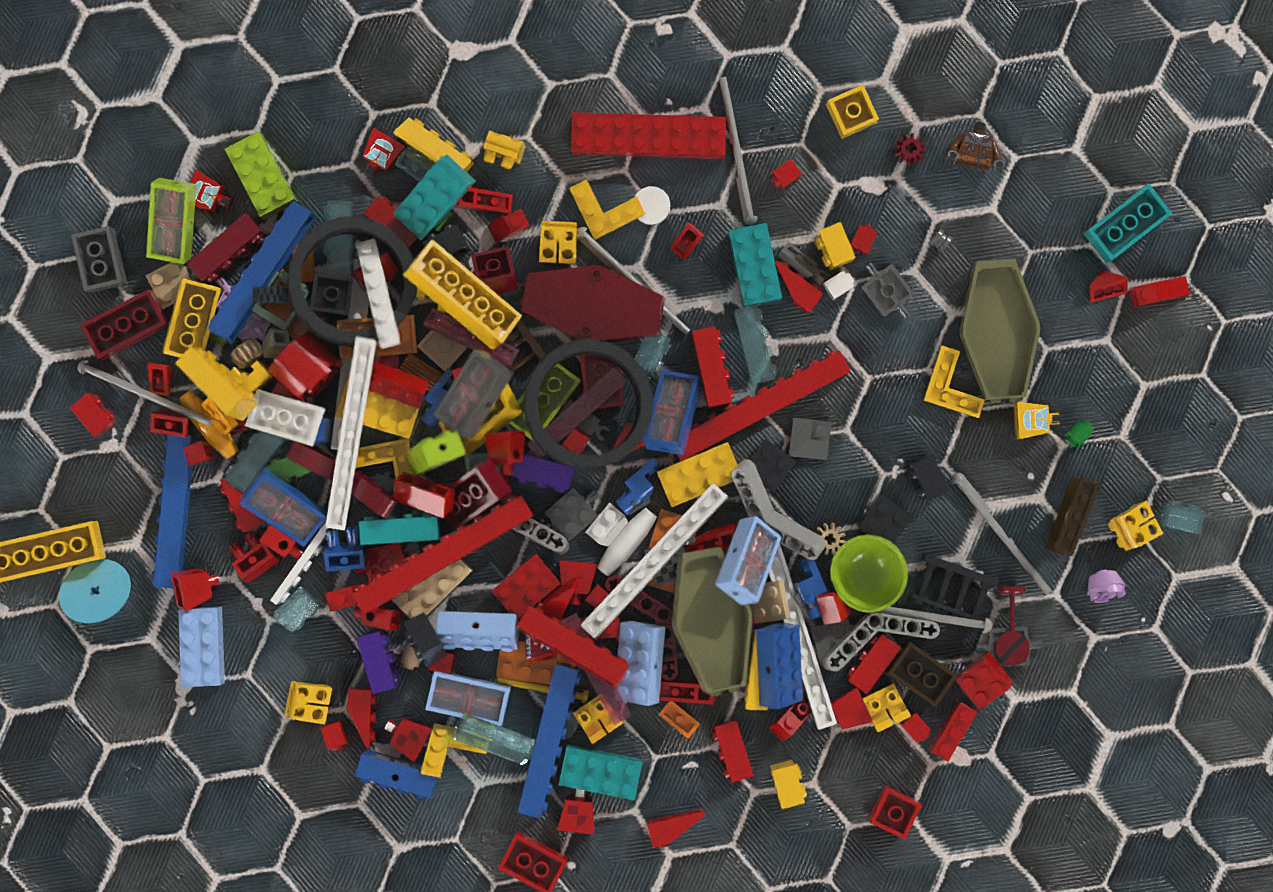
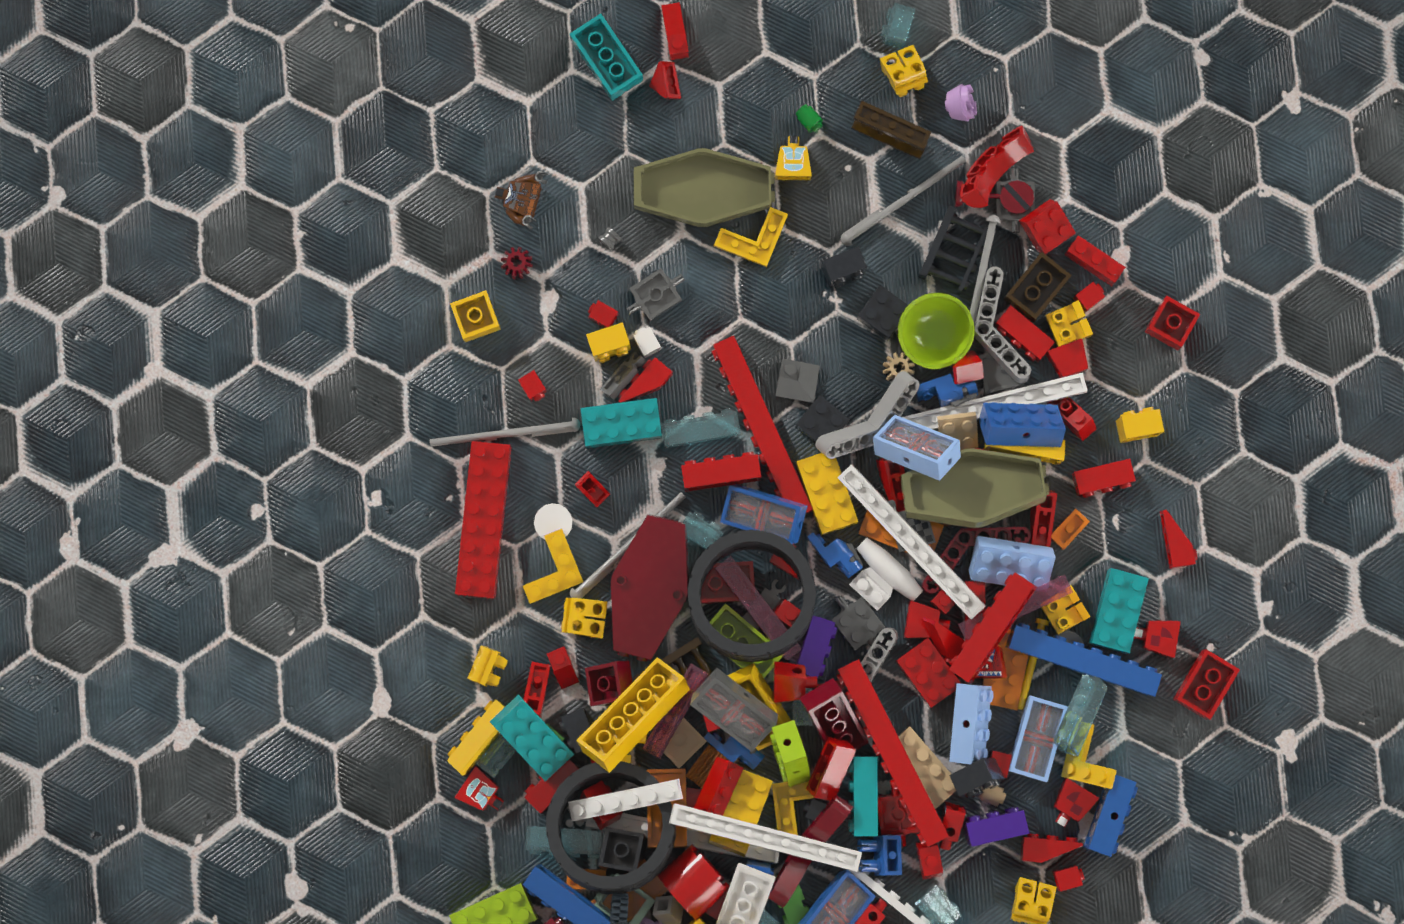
camera: 85 degrees left, 5 degrees down
none -> red brick [960,125,1034,208]

